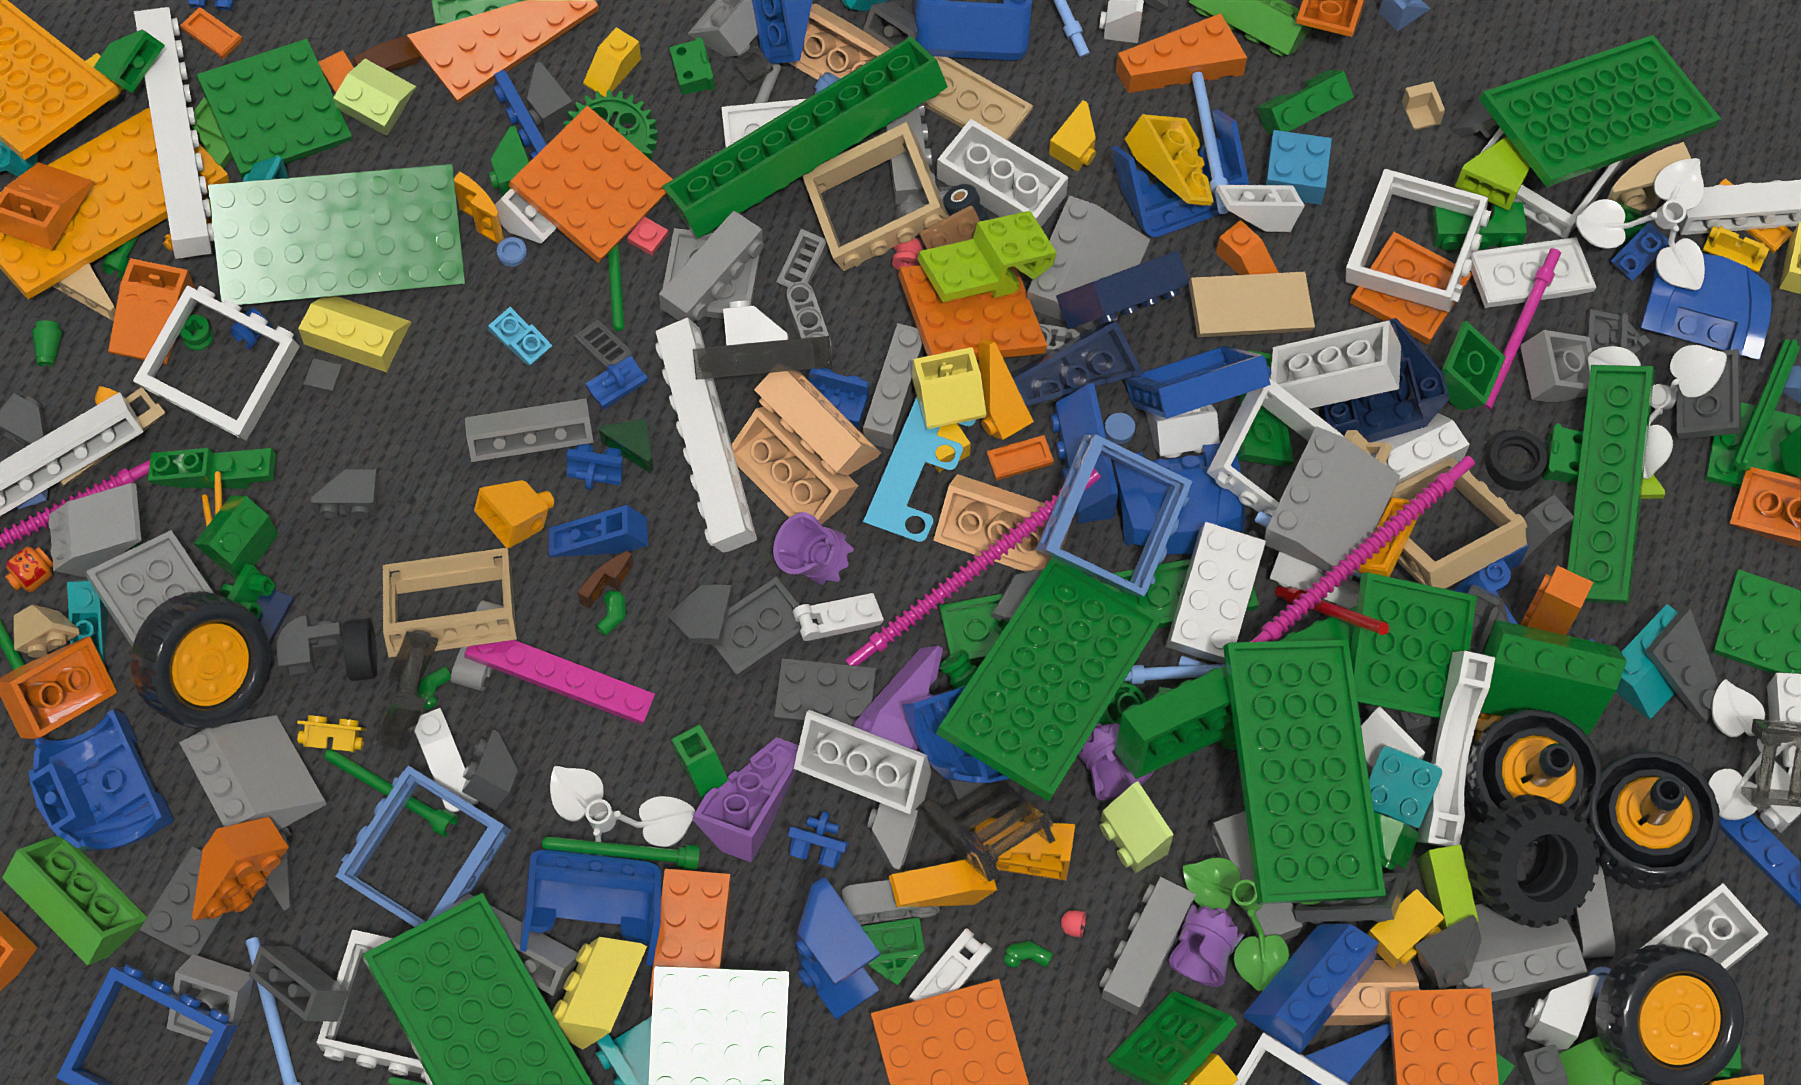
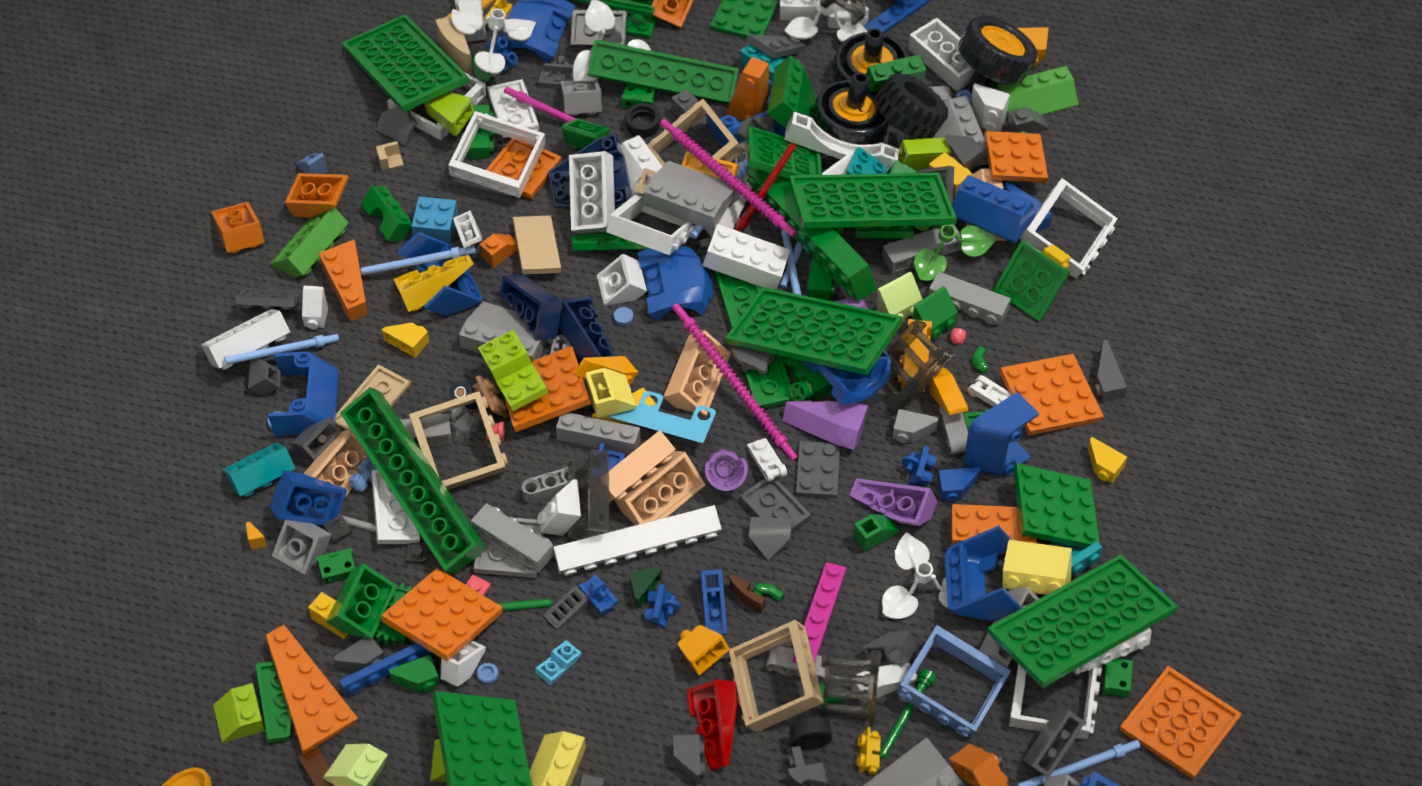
camera: 90 degrees left, 10 degrees down
light orange slope [454,172,504,244] -> none
light grey brick [465,398,594,462] -> none
green piece [542,837,699,871] -> none
light grey slope [776,229,829,287] -> none
white slope [793,710,931,814] -> none
white brick [937,119,1068,227] -> none
orange tile [986,435,1054,481] -> none
medium blue window [1036,434,1193,596] -> none
blue slope [1050,383,1118,523] -> none
blue window [1124,346,1271,419] -> none
medium lavender hat [1169,905,1245,987] -> none
none -> green slope [326,563,398,639]
none -> red wedge [687,679,737,770]
none -> green arch [866,54,926,93]
none -> green slope [912,286,958,340]
none -> blue slope [938,467,980,503]

